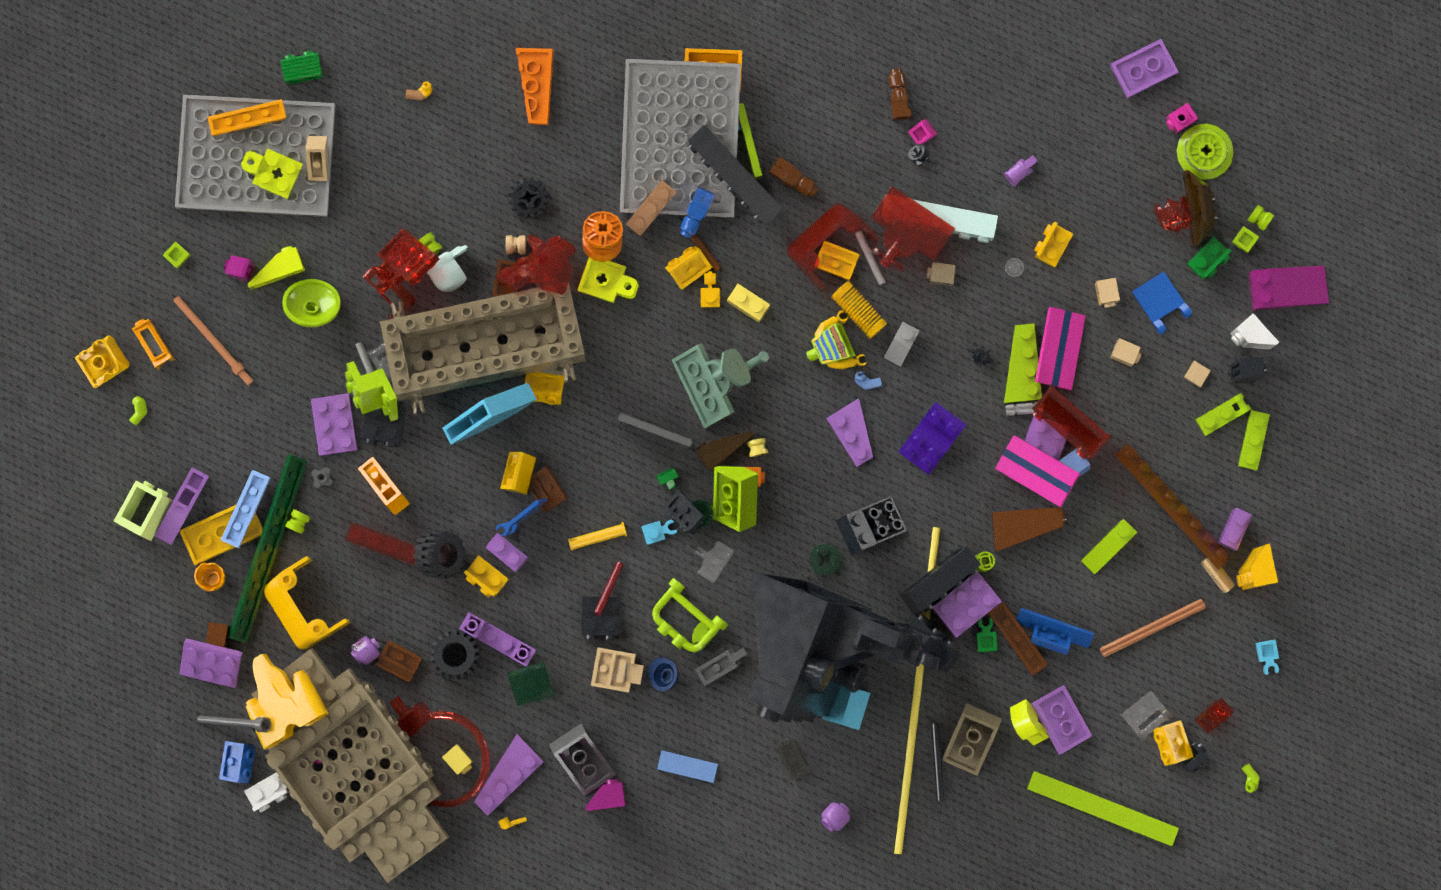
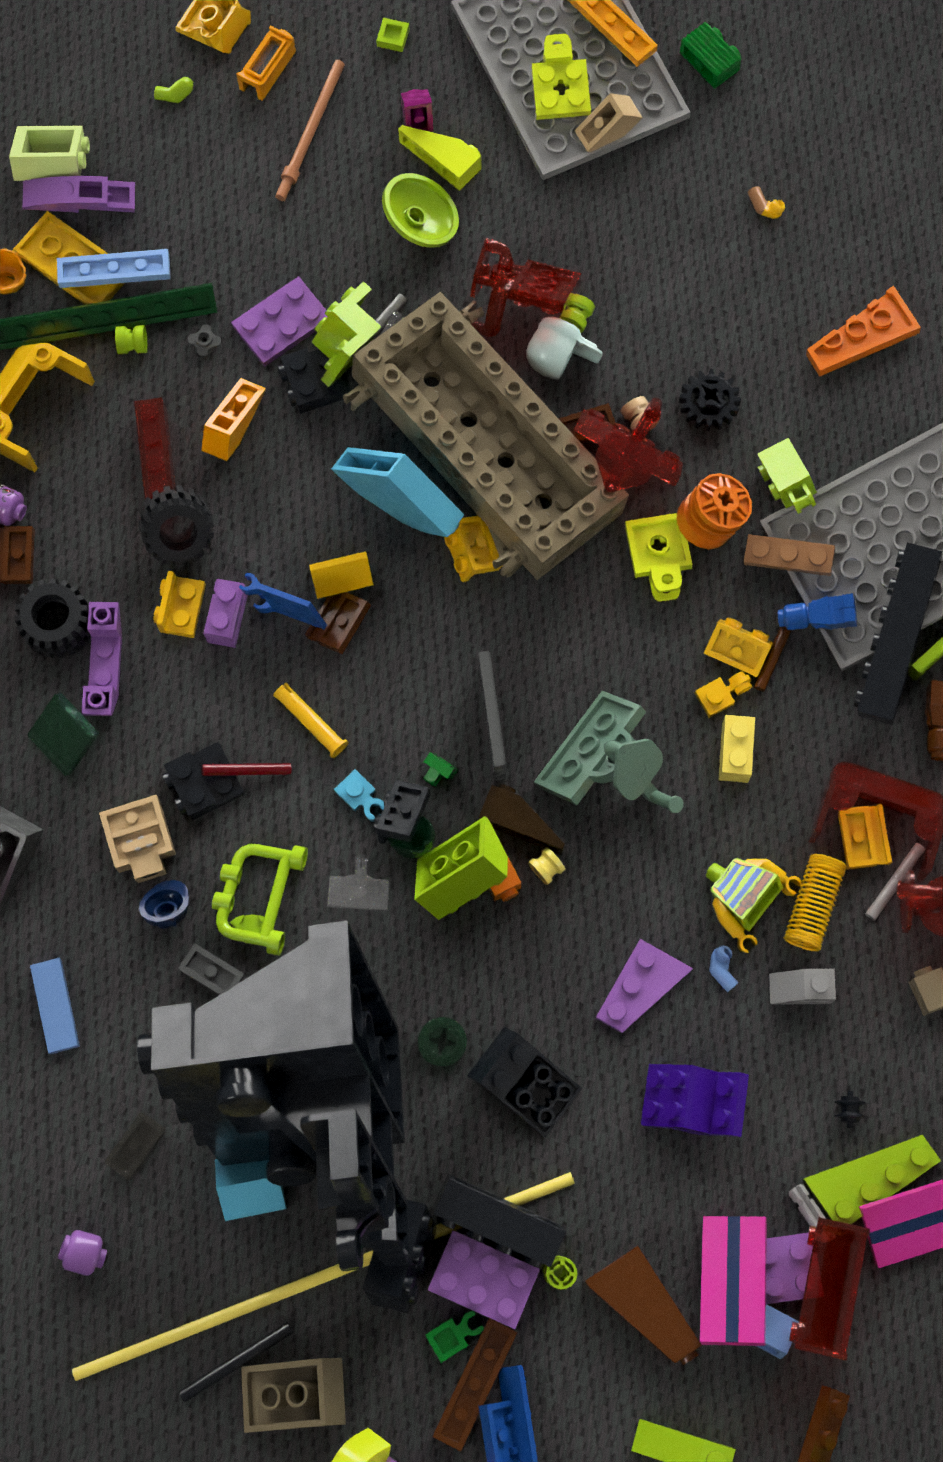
camera: 65 degrees right, 10 degrees down
none -> brick [757,438,817,514]

